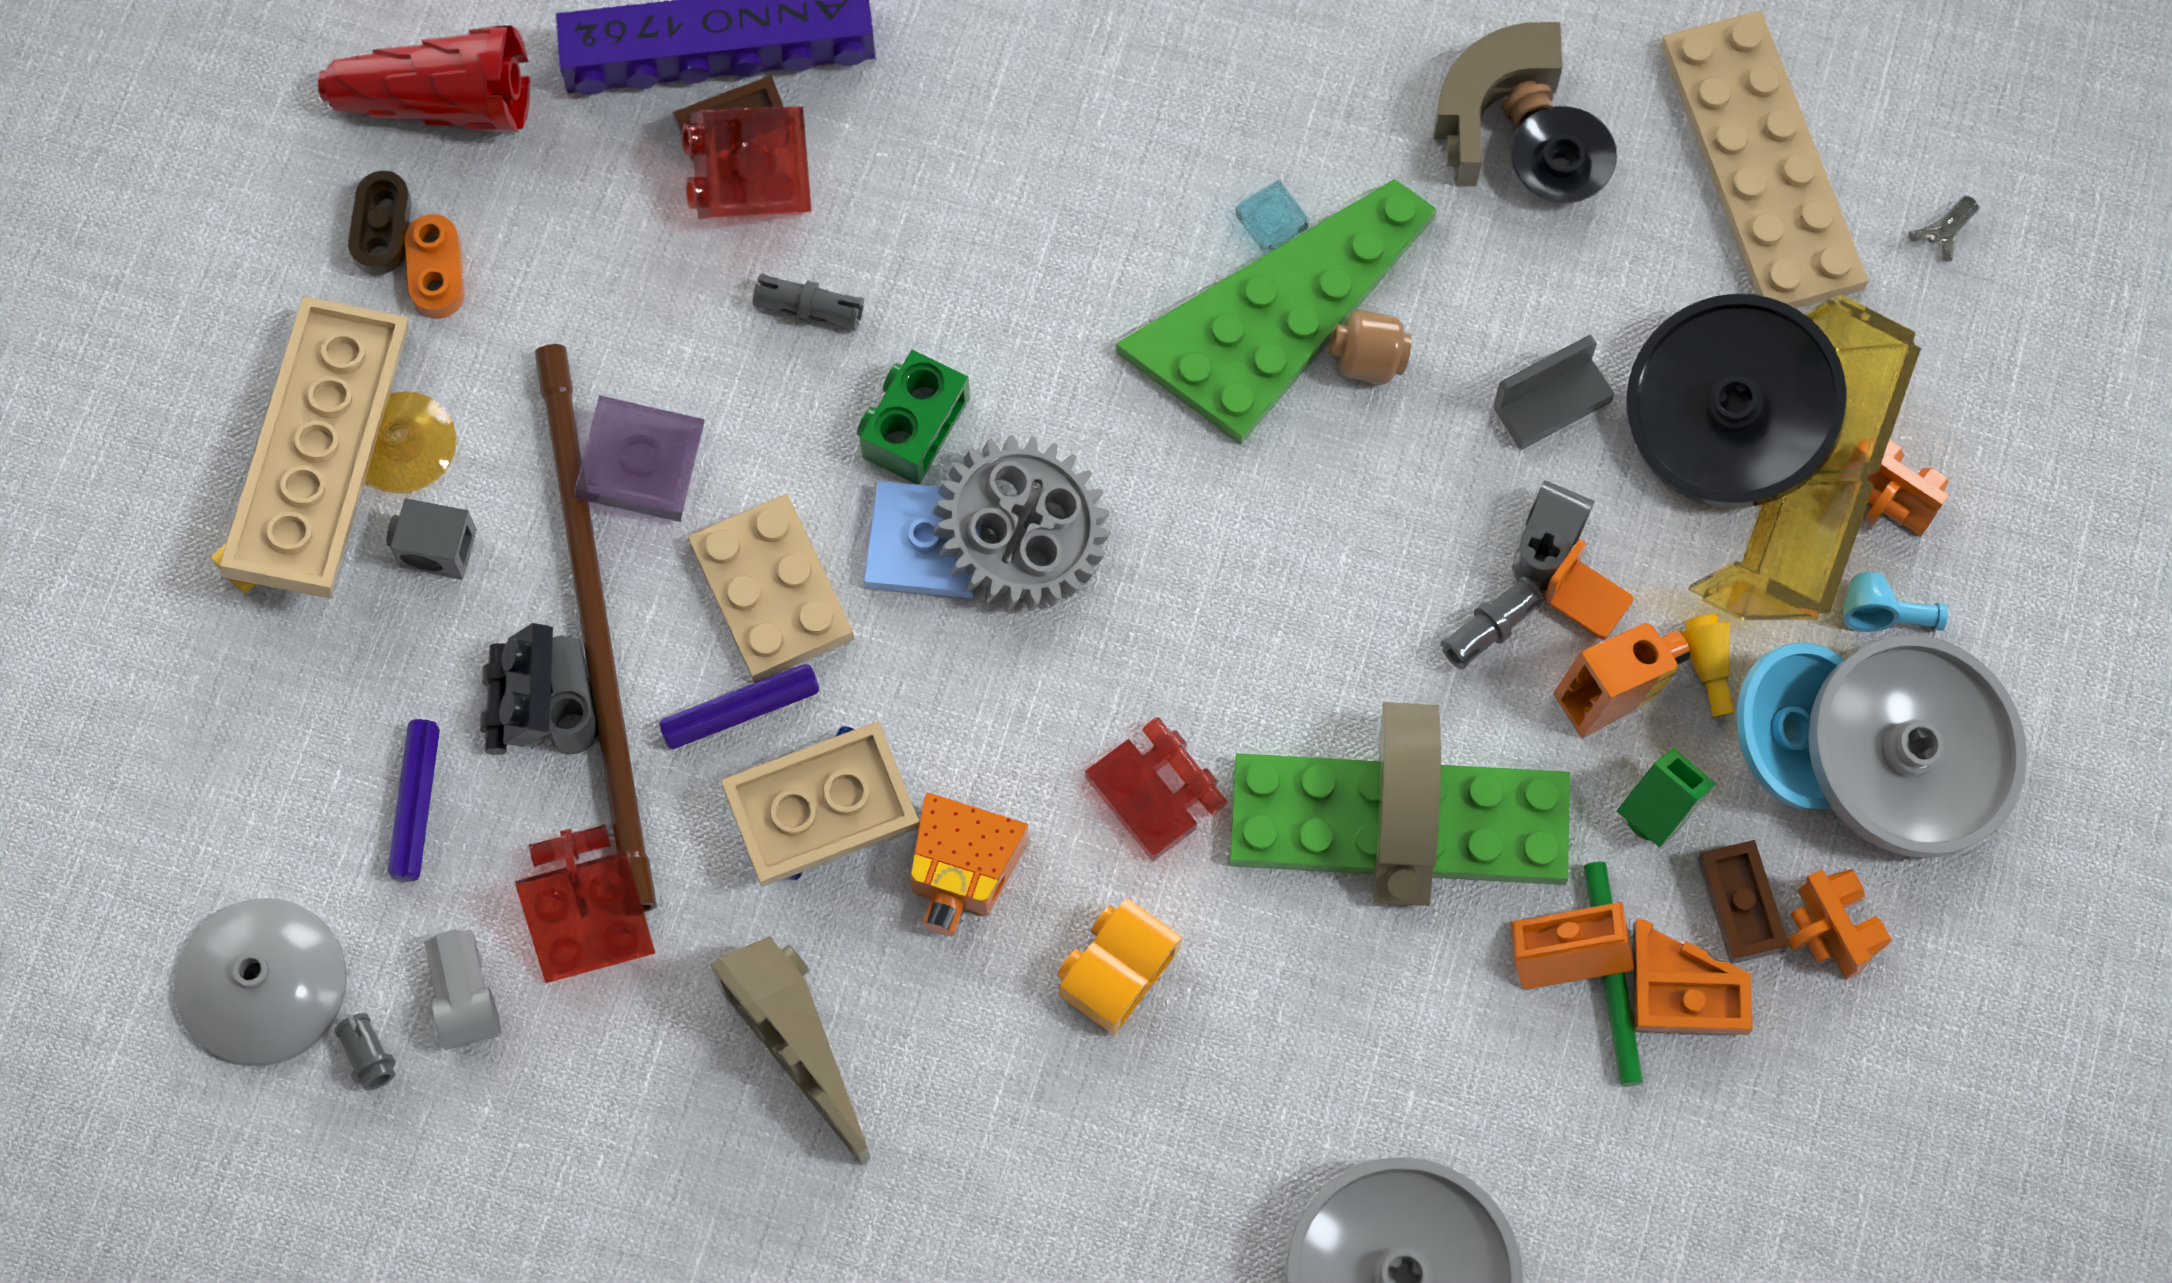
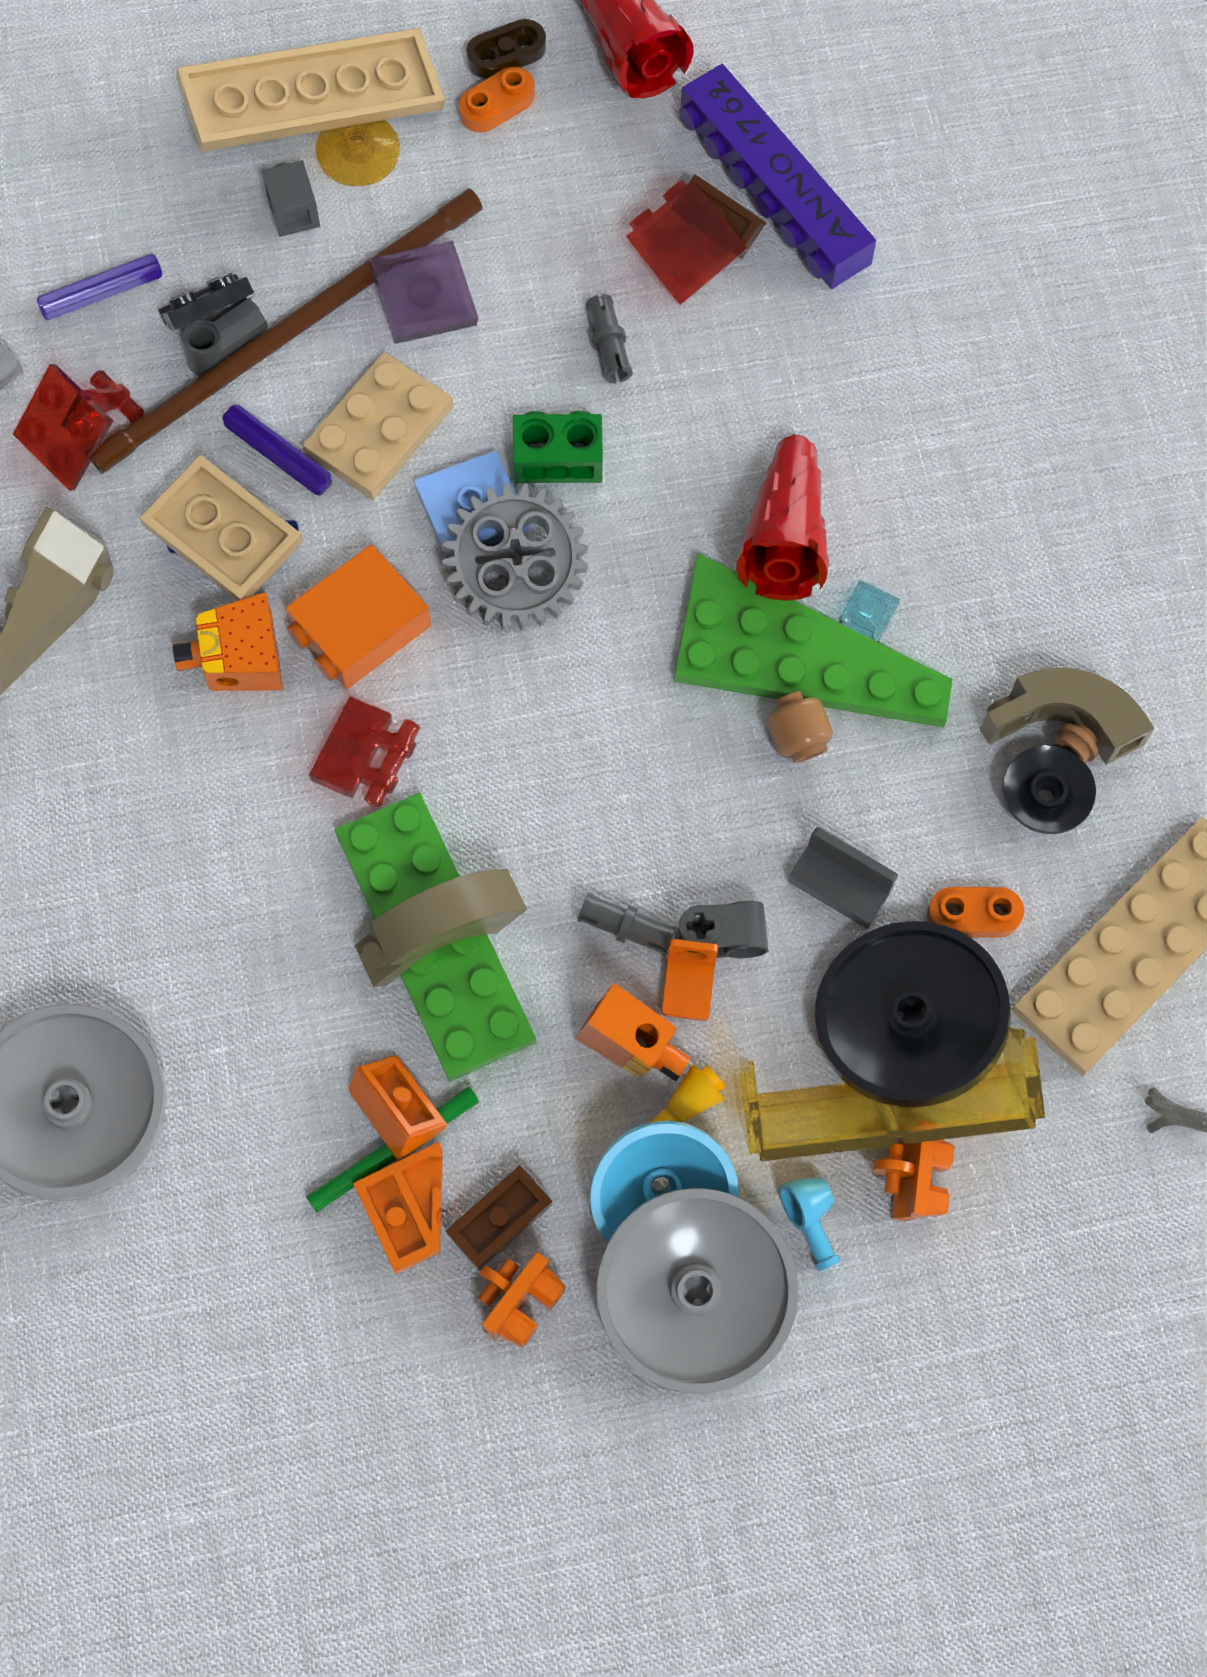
camera: 60 degrees right, 0 degrees up
light orange brick [1057,898,1182,1036] -> none
green brick [1617,748,1716,848] -> none
none -> orange brick [285,544,431,690]
none -> red cone [736,435,829,601]
none -> orange plate [927,887,1024,938]

